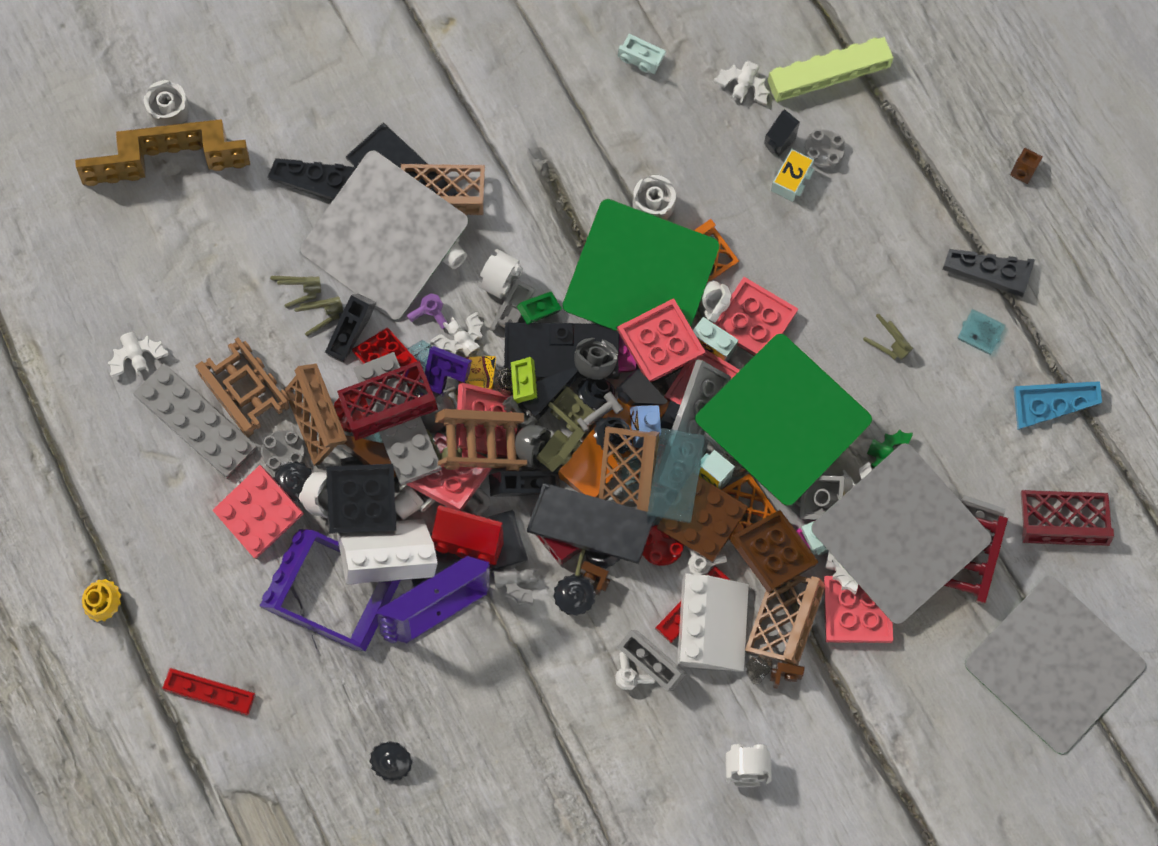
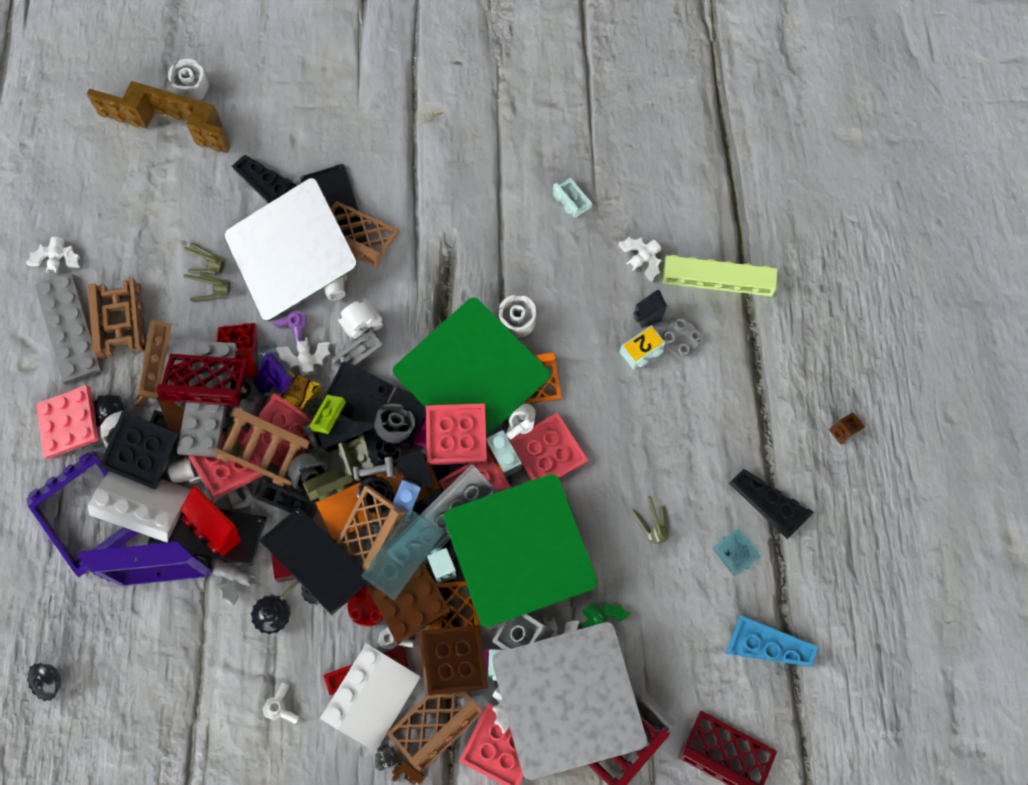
camera: 30 degrees right, 0 degrees up
light grey dish [261,430,305,471] -> none
black slope [325,293,377,362] -> none
green plate [516,291,562,324] -> none
reddish brown bracket [580,561,611,596] -> none
light grey brick [617,630,687,691] -> none

